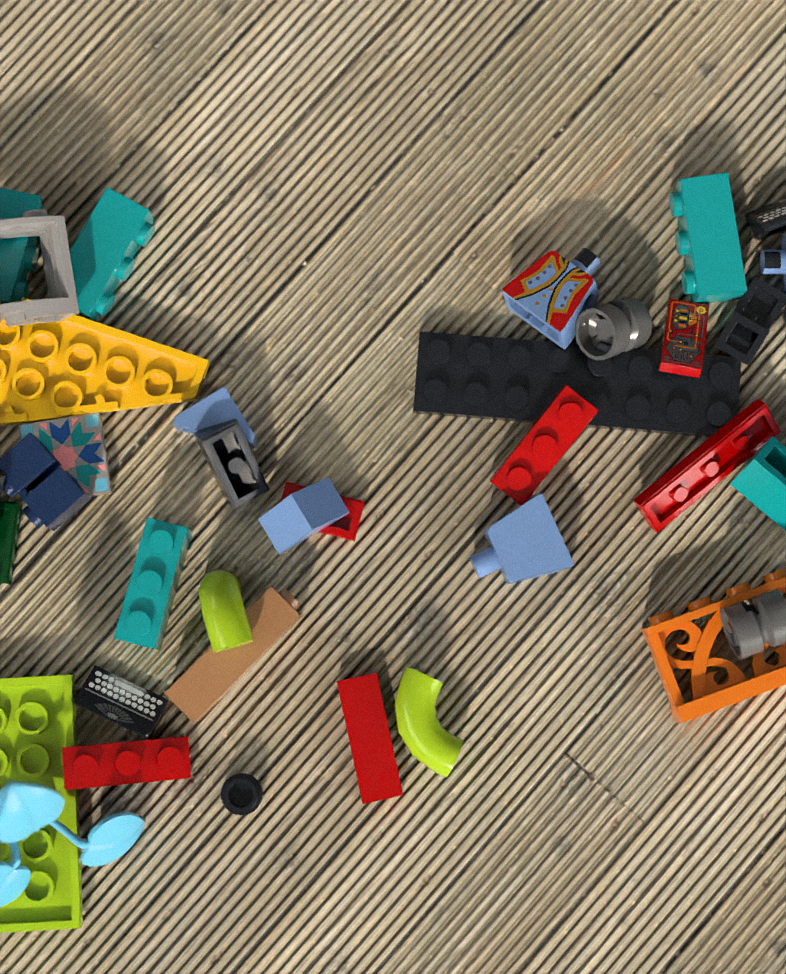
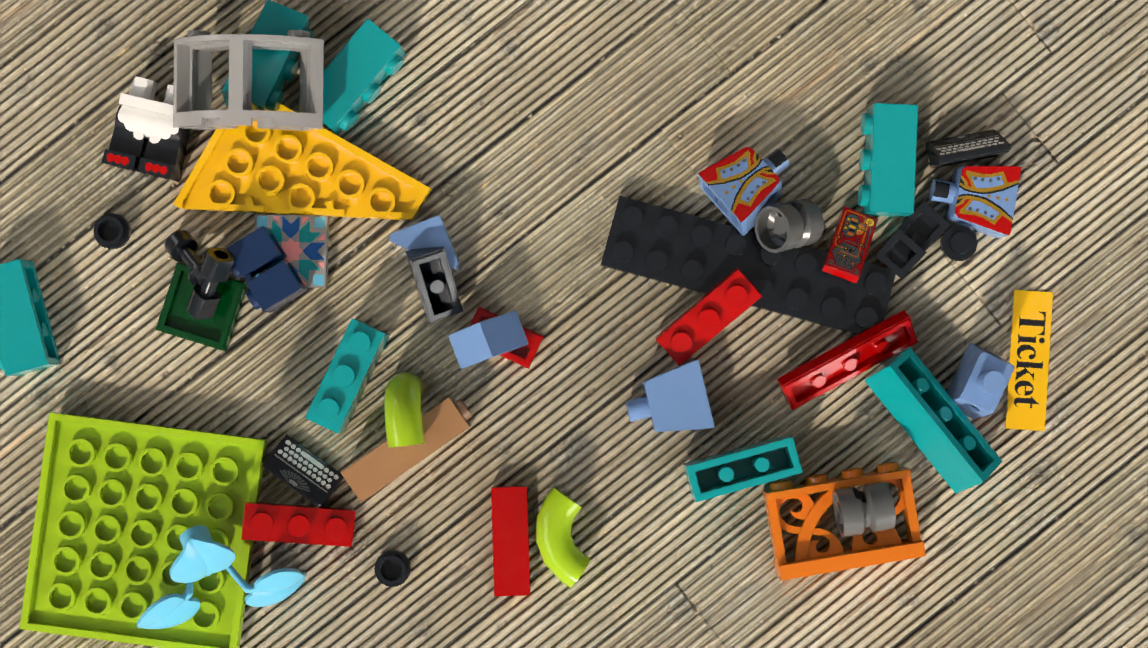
camera: 15 degrees right, 5 degrees up
none -> teal brick [683,435,803,502]

